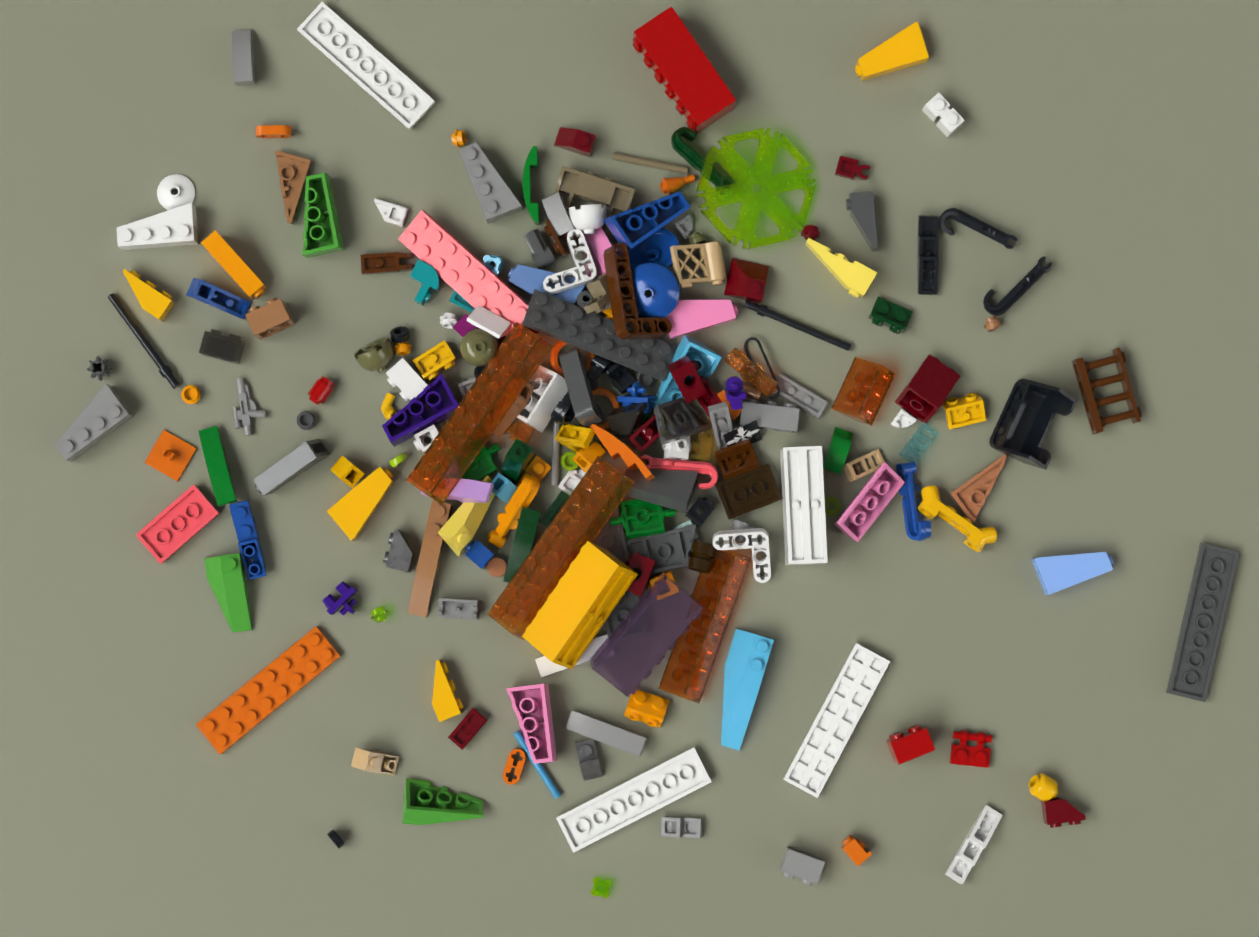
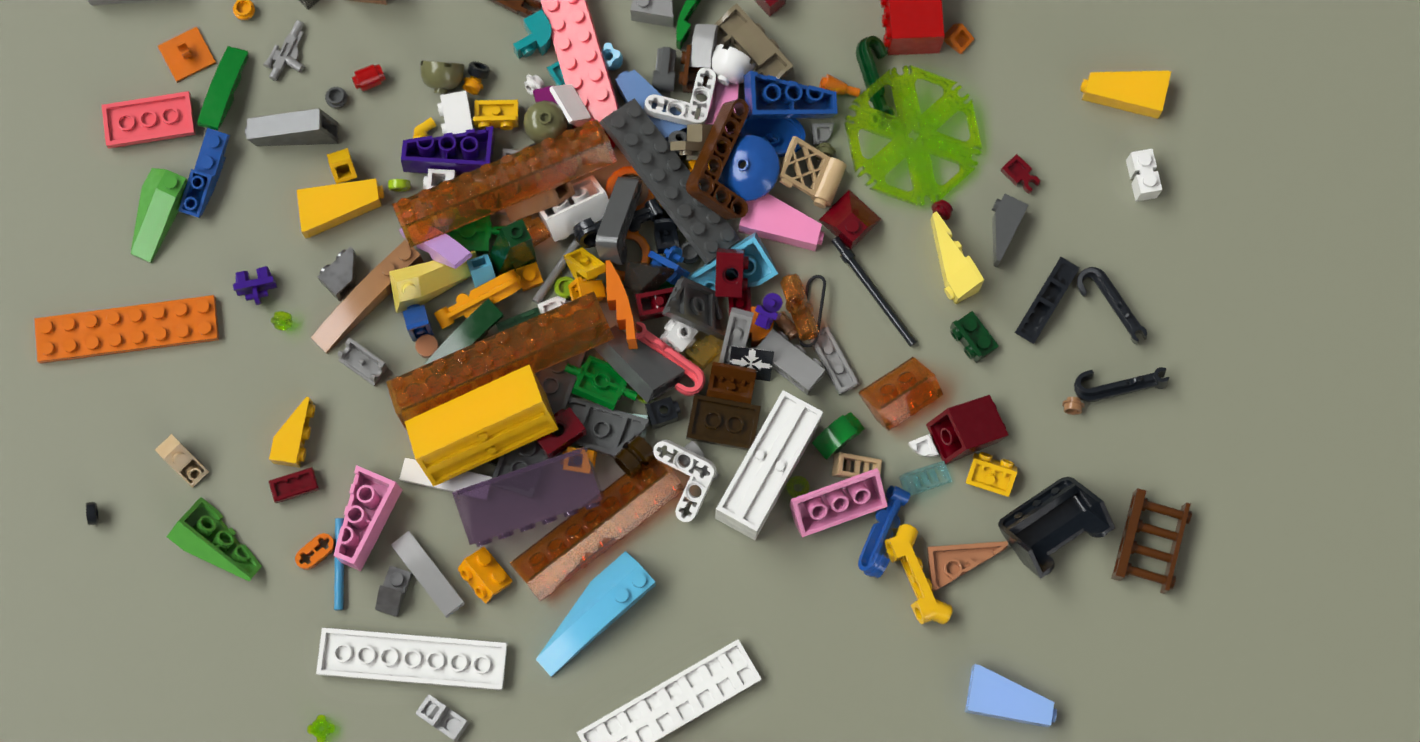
camera: 30 degrees right, 10 degrees down
dark tan bar [613,152,688,174] -> none
none -> orange slope [943,23,974,54]

